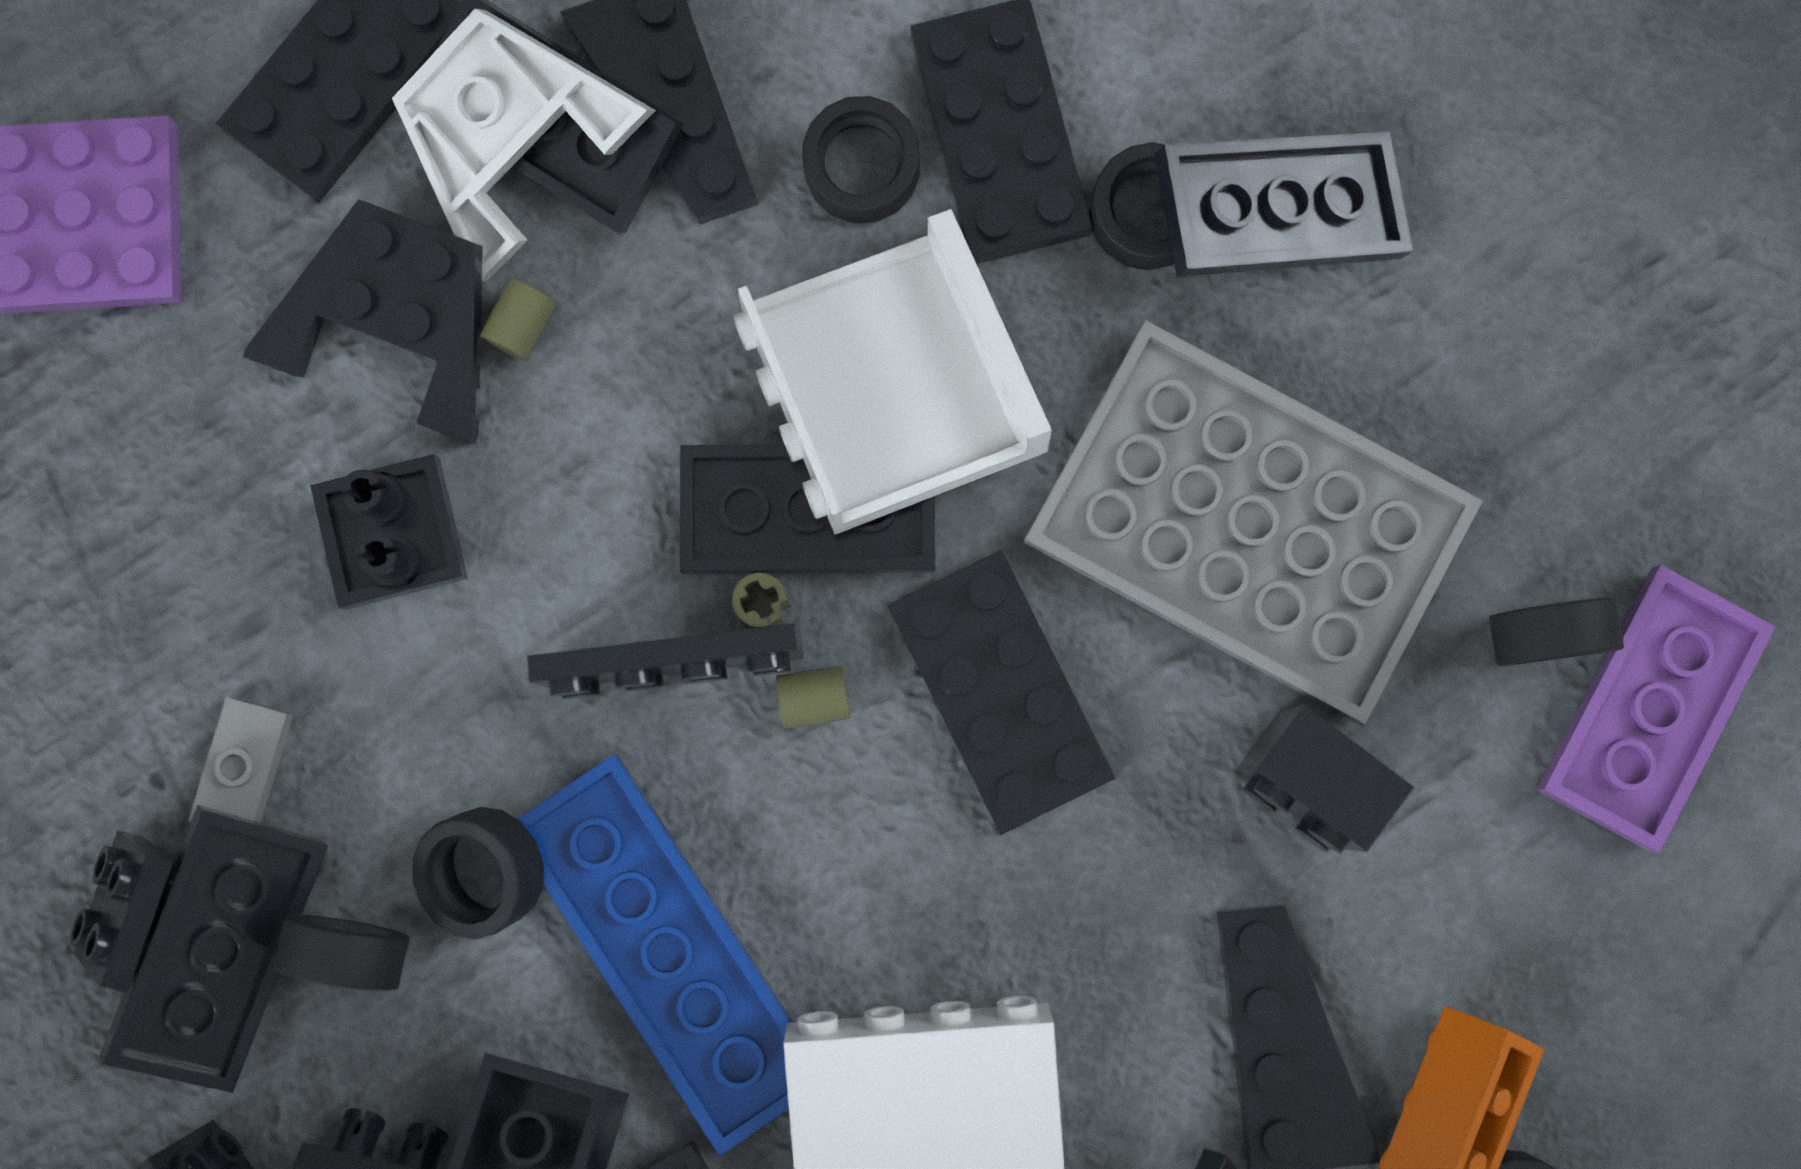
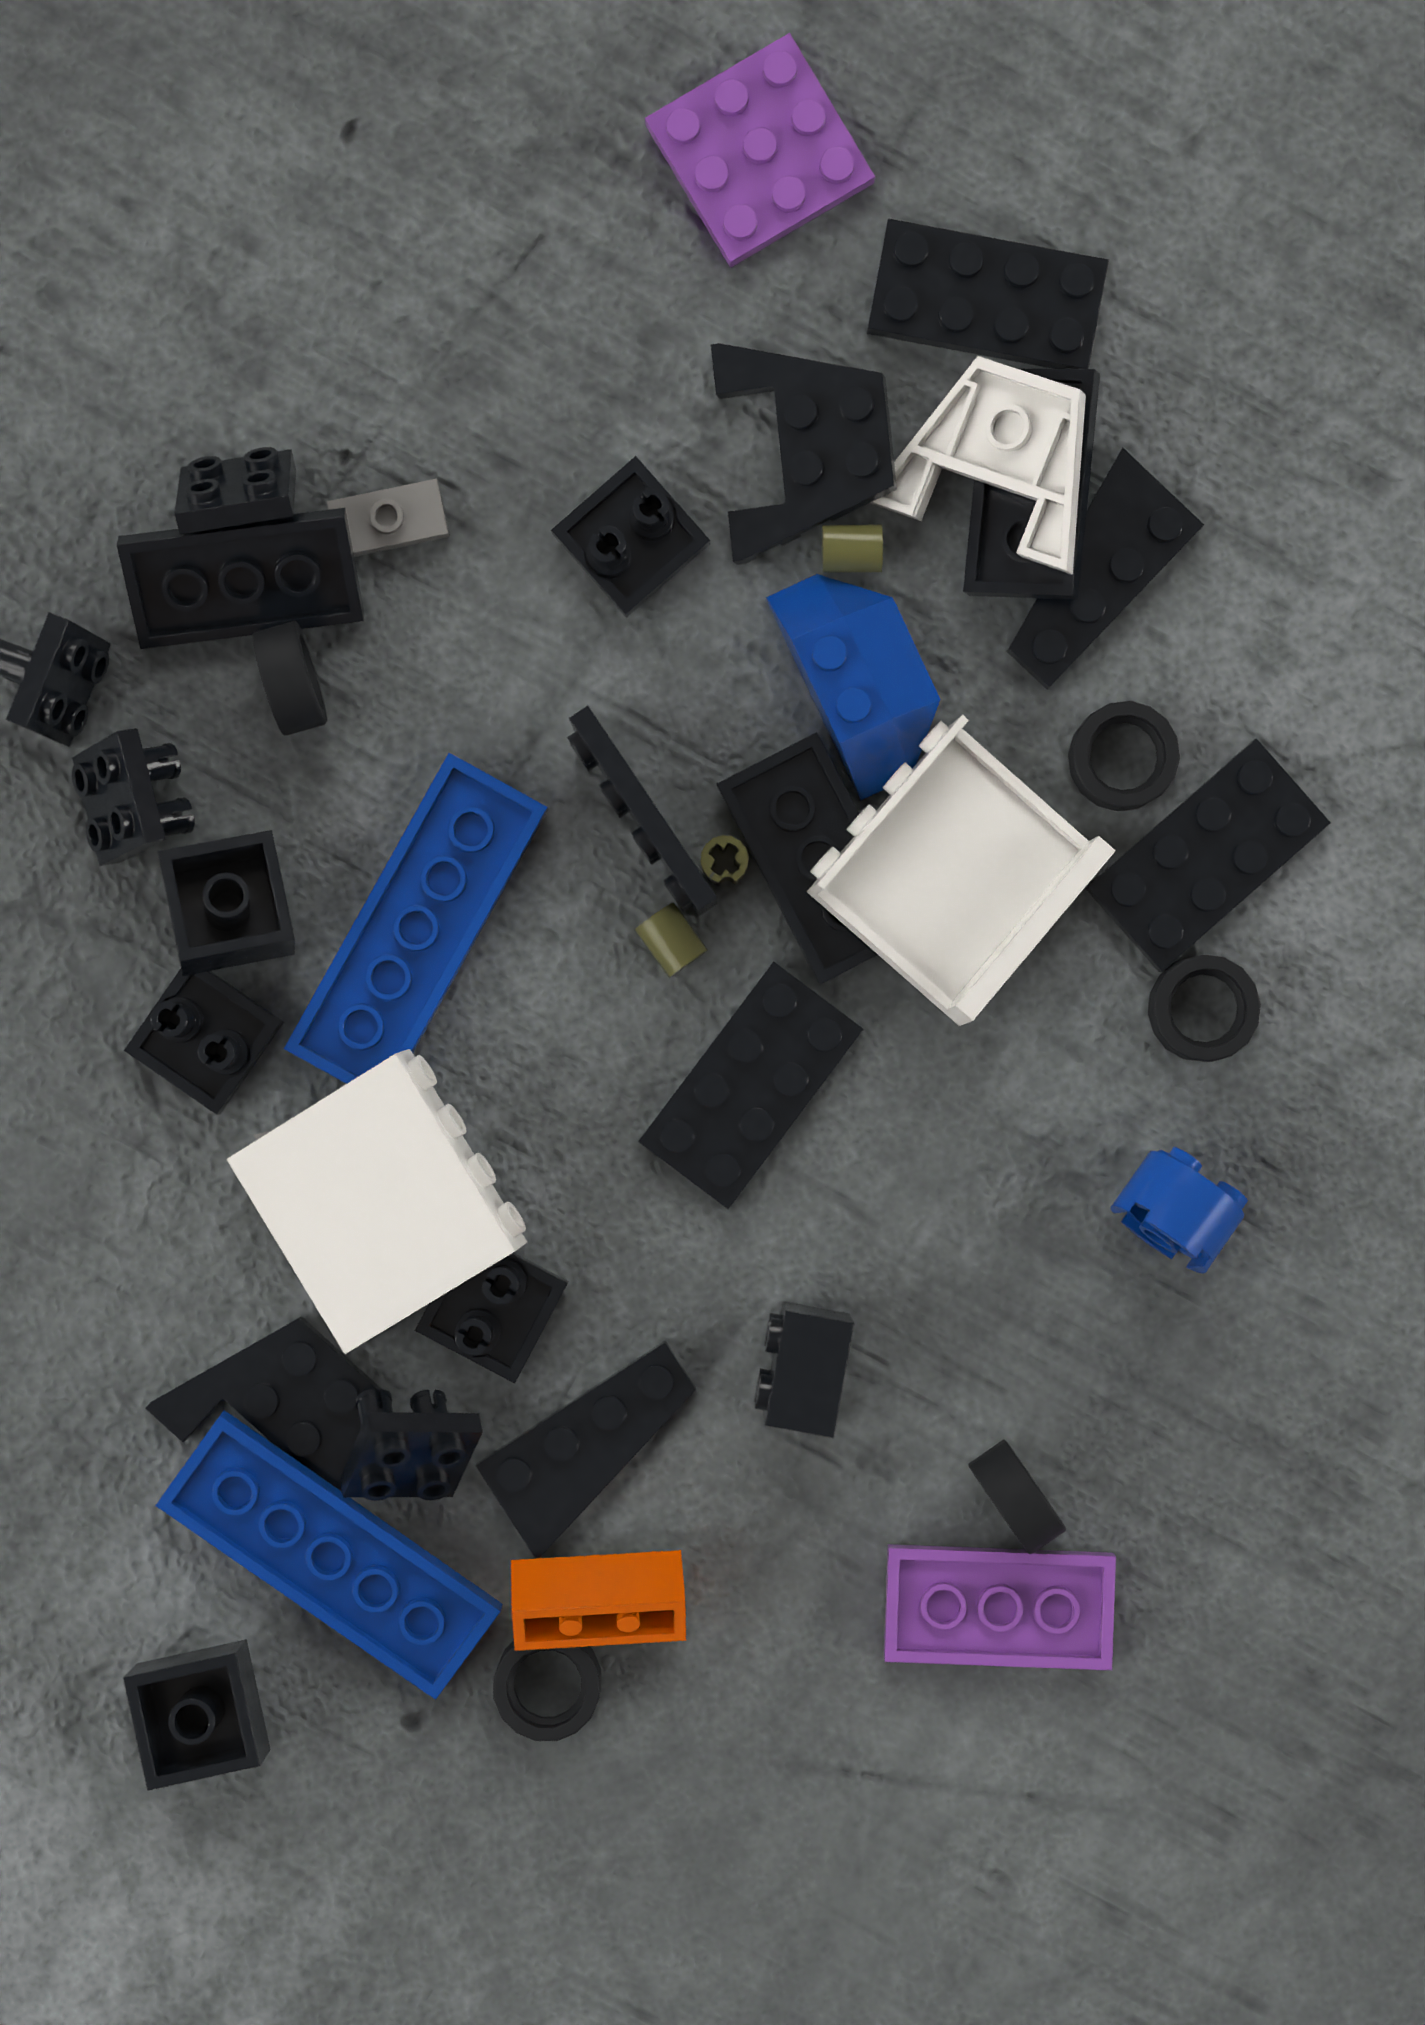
camera: 60 degrees right, 5 degrees up
black tyre [413,807,544,940] -> none
light grey plate [1024,320,1483,725] -> none
plate [1154,131,1413,277] -> none
none -> black plate [415,1252,569,1384]
none -> blue wedge [766,574,941,801]
none -> blue brick [1110,1147,1248,1274]

